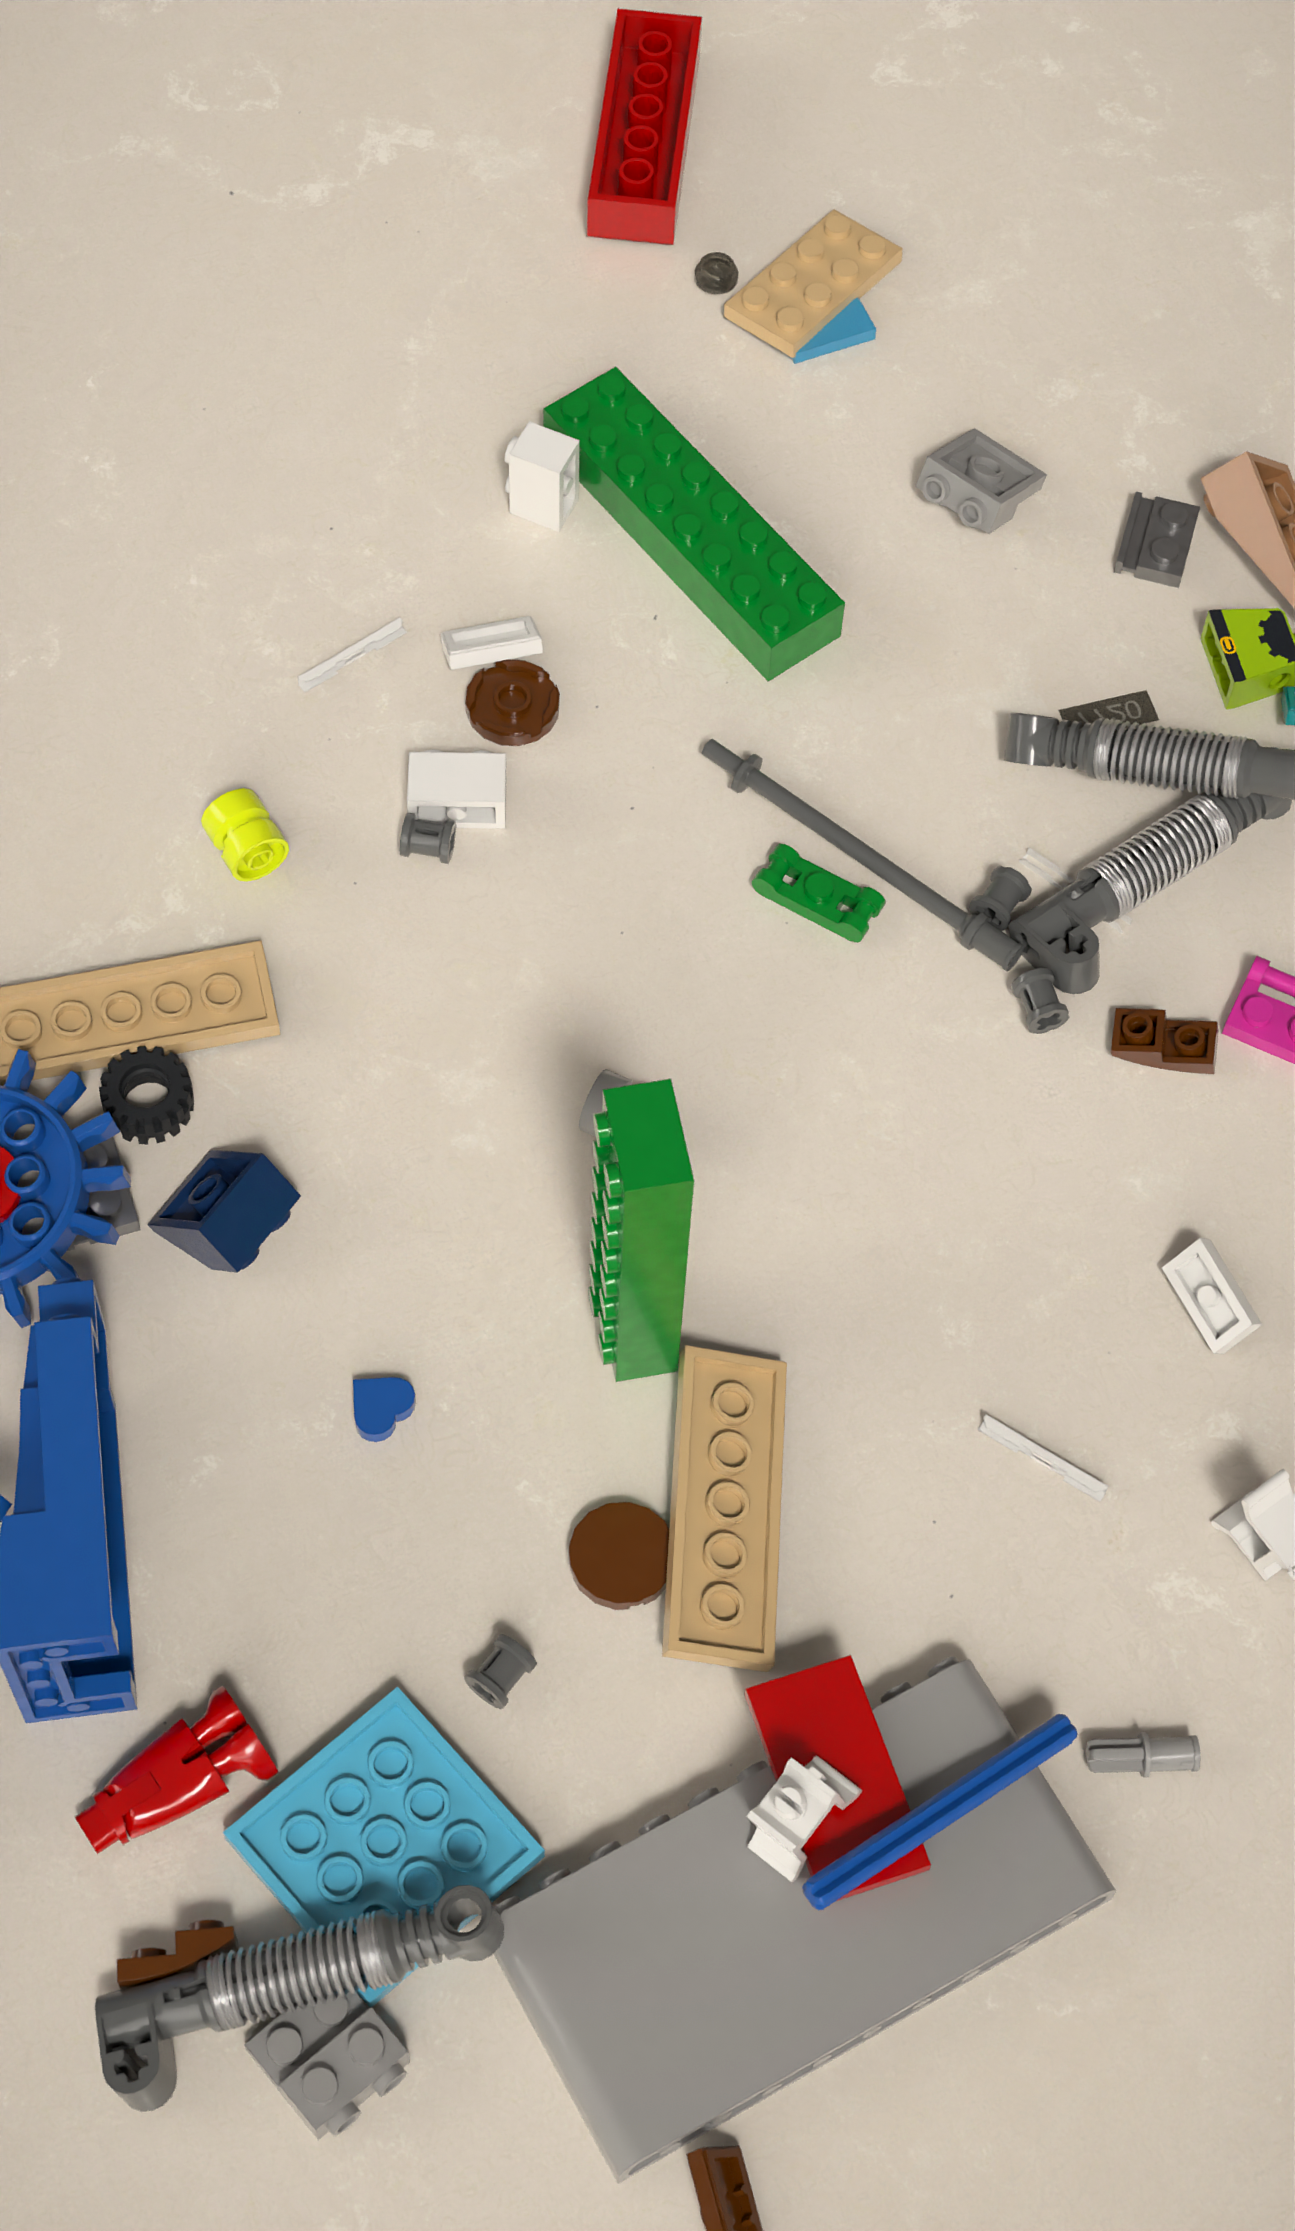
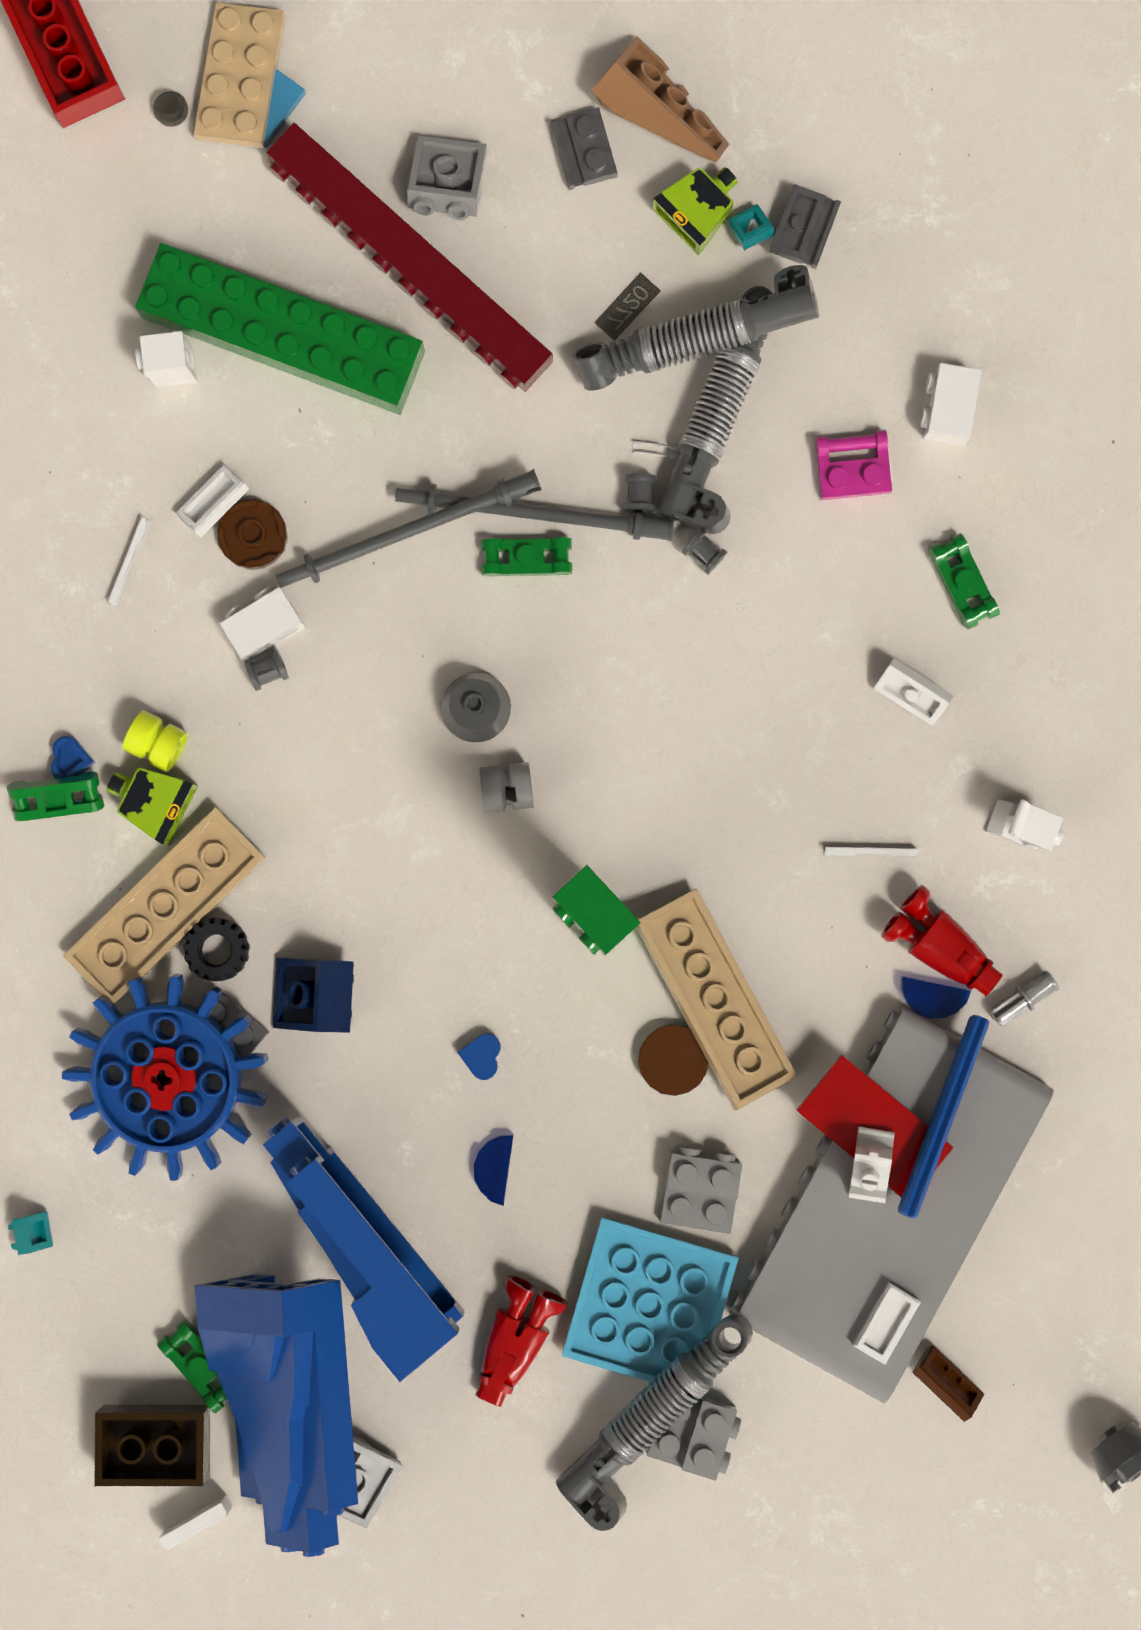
camera: 25 degrees left, 25 degrees up
reddish brown slope [117,1920,238,1990] -> none
dark grey bush [464,1634,537,1709] -> none
reddish brown slope [1111,1008,1219,1074] -> none
none -> green plate [6,771,105,821]
none -> blue tile [51,736,96,779]
none -> torso [106,768,198,846]
none -> dark red brick [266,122,553,392]
none -> dark grey bar [275,469,542,588]
none -> dark grey cone [441,673,511,742]
none -> clear blue tile [473,1134,514,1206]
none -> light grey plate [660,1146,743,1234]
none -> white tile [852,1282,921,1364]
none -> red piece [881,885,1003,997]
none -> clear blue tile [901,976,971,1018]

